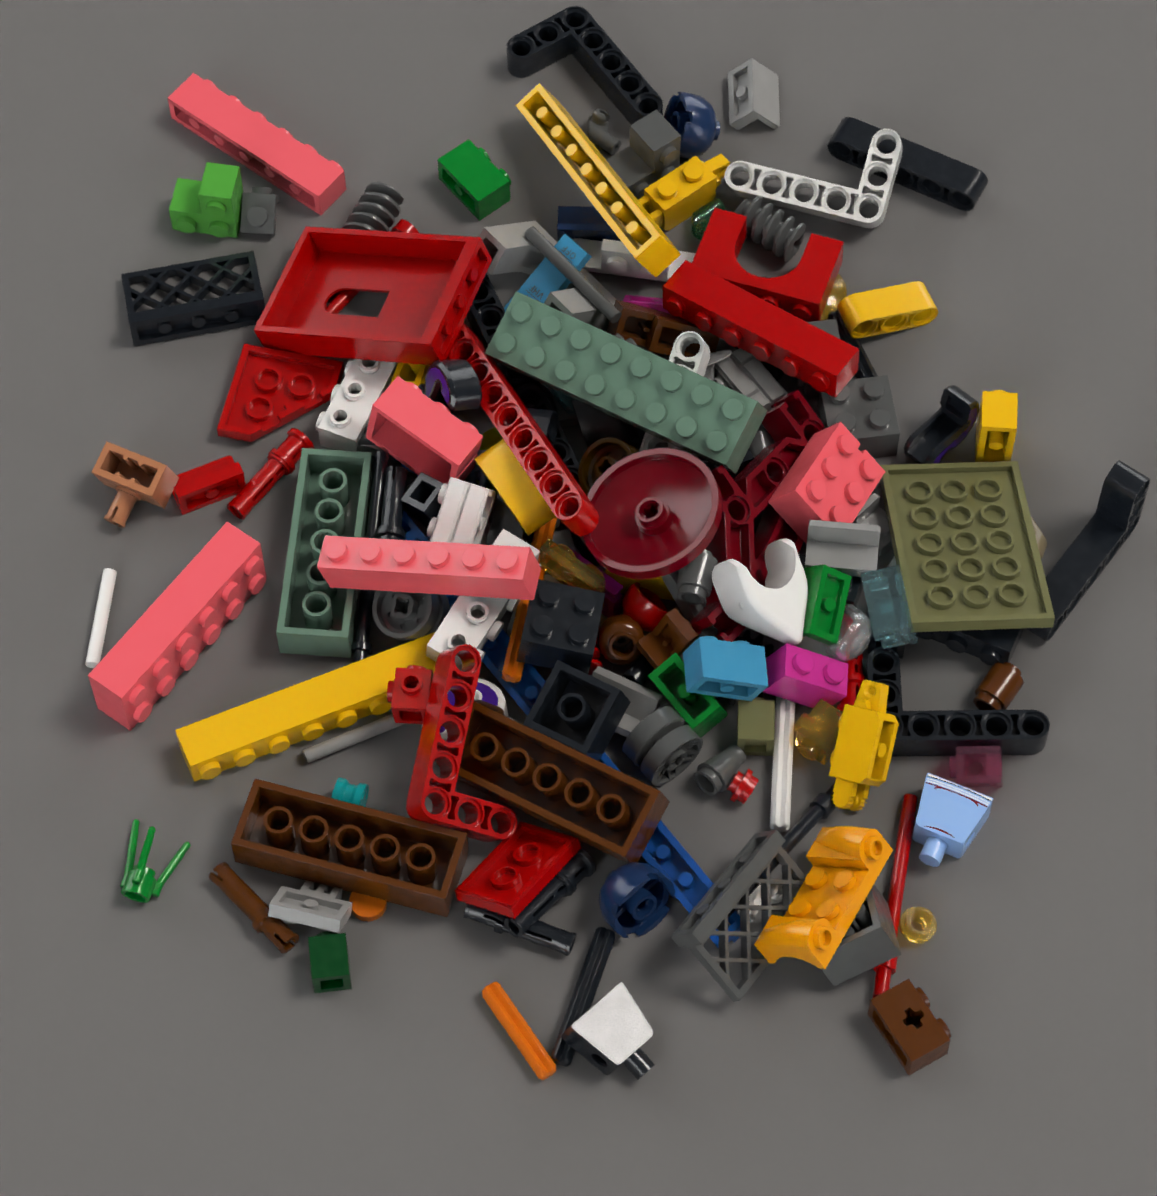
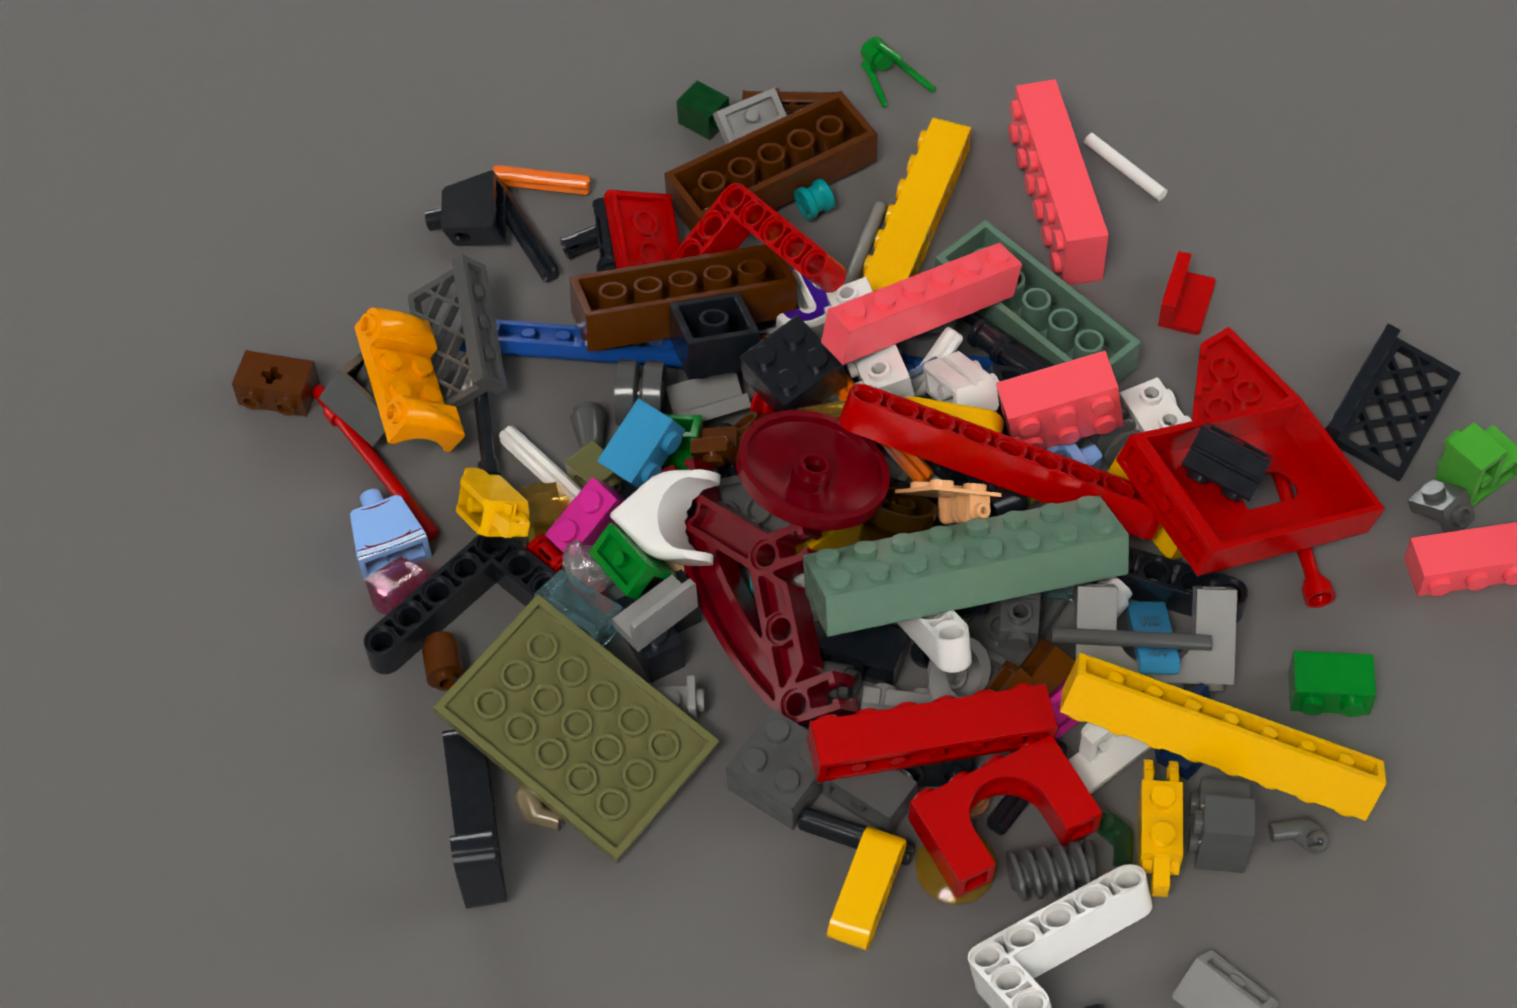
camera: 135 degrees right, 5 degrees down
nougat brick [91,441,179,528] -> none
red pin [227,428,314,520] -> none
dark grey piece [342,182,404,231] -> none
red brick [387,665,433,725] -> none
black animal [418,359,482,414] -> none
black beam [507,6,663,125] -> none
dark blue cylinder [599,862,675,938] -> none
dark blue cylinder [664,92,720,159] -> none
dark grey brick [676,549,718,605] -> none
red plate [727,768,759,804] -> none
coral piece [768,422,886,544] -> none
clear yellow plate [899,907,937,944] -> none
black animal [904,385,979,464] -> none
yellow brick [975,390,1018,462] -> none
none -> light nougat hinge [895,479,1001,525]
none -> black brick [1181,421,1274,502]

